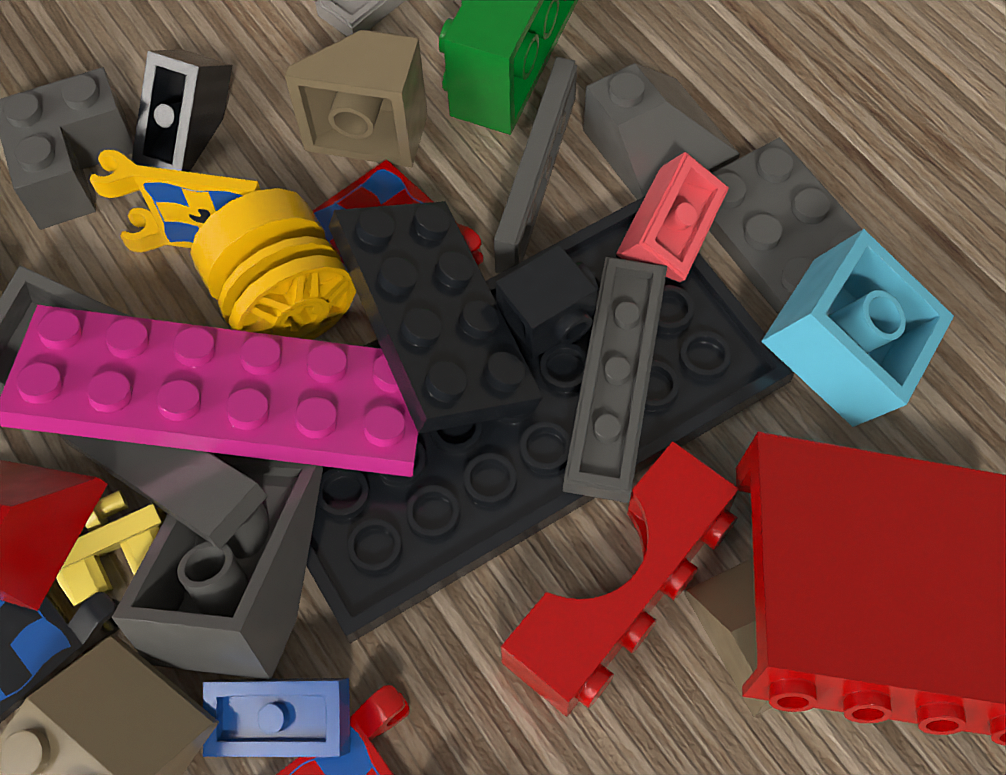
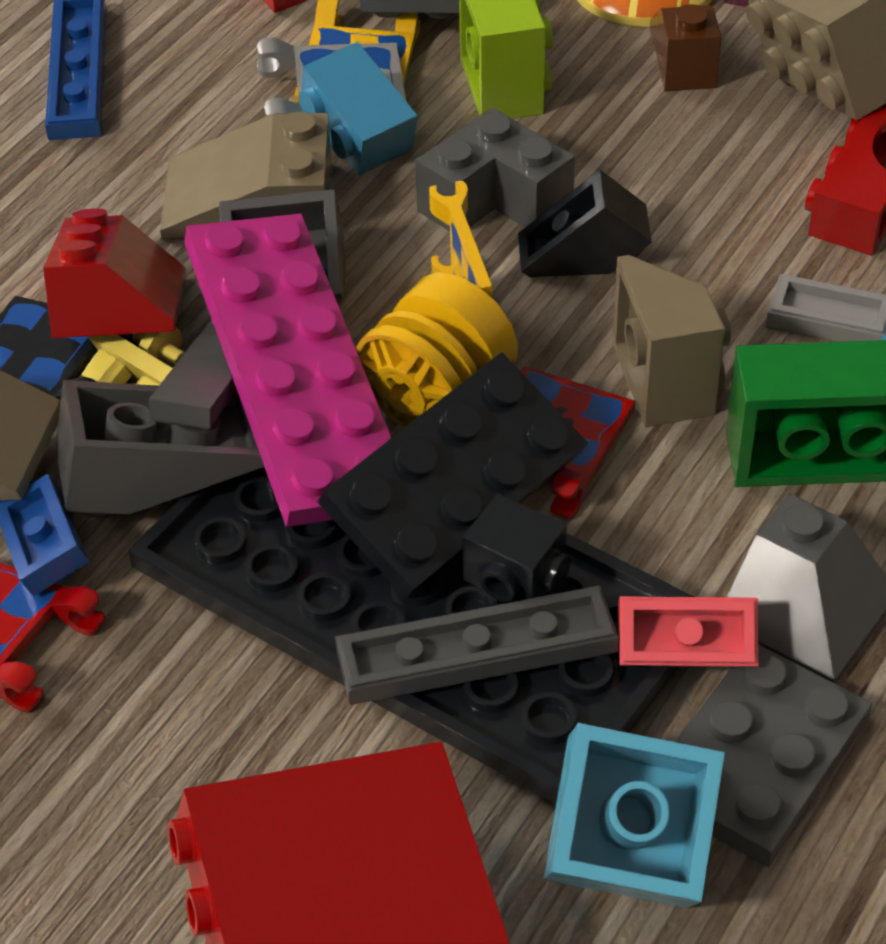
camera: 65 degrees right, 15 degrees down
dark grey tile [494,57,577,273] -> none
red arch [501,441,739,717] -> none

